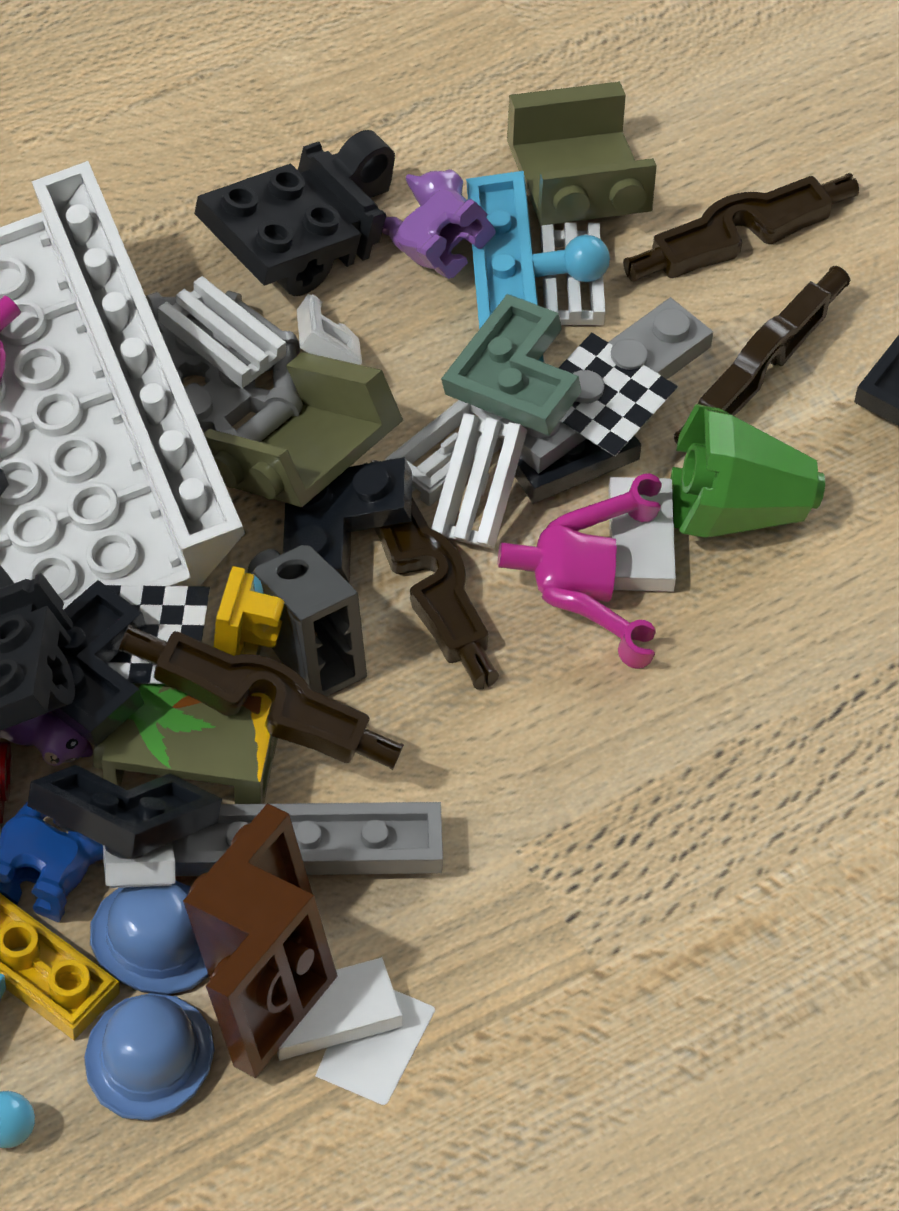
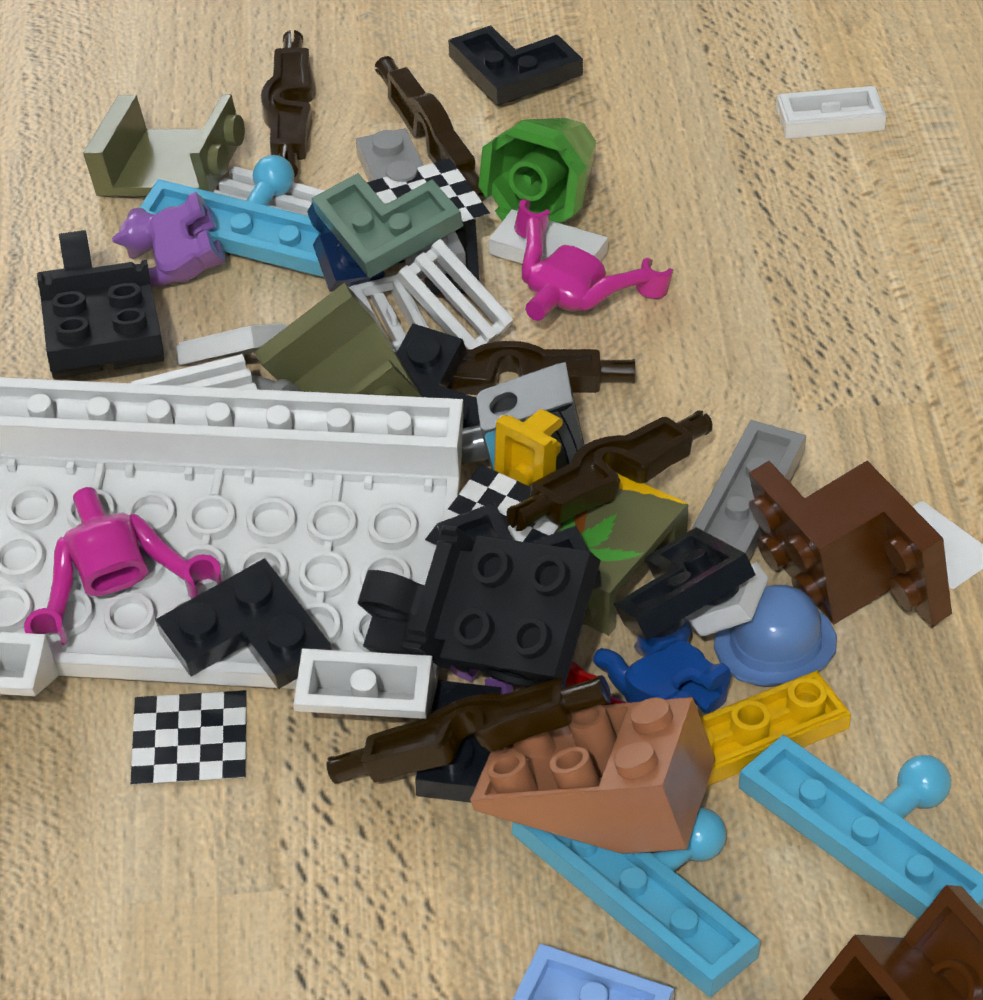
camera: 60 degrees left, 10 degrees down
medium blue hat [84,993,215,1121] -> none

